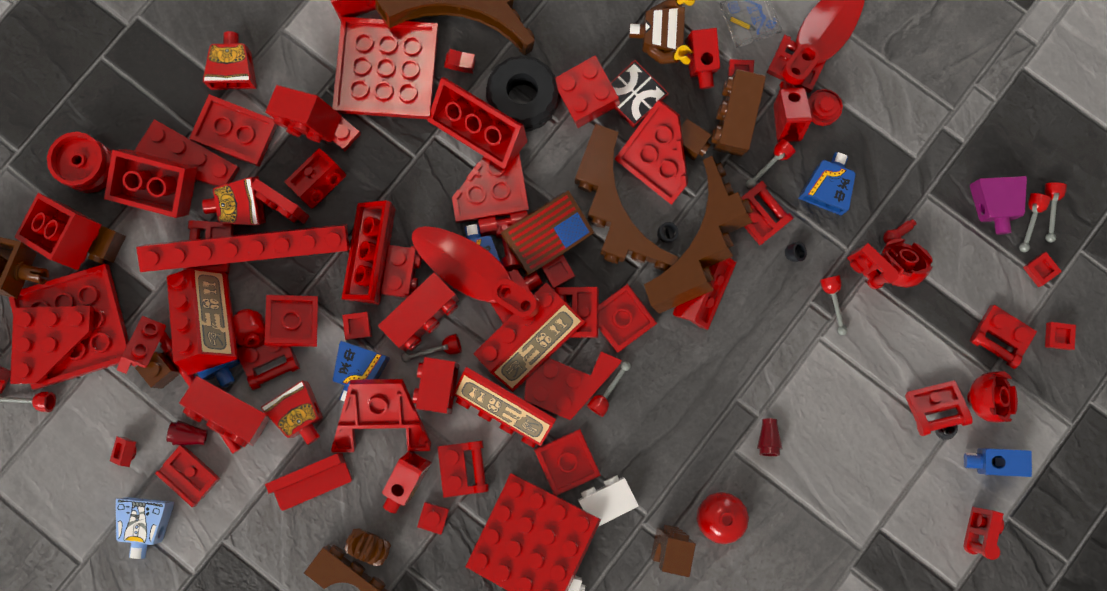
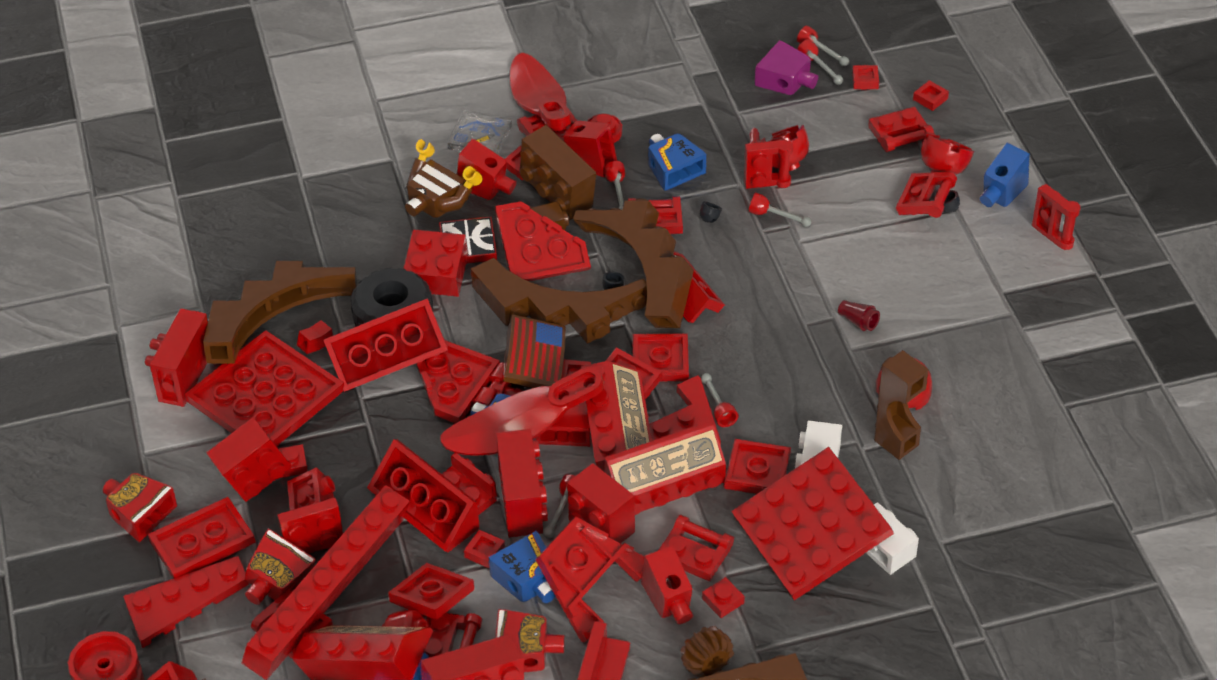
camera: 50 degrees left, 35 degrees down
red brick [104,149,198,218] -> none

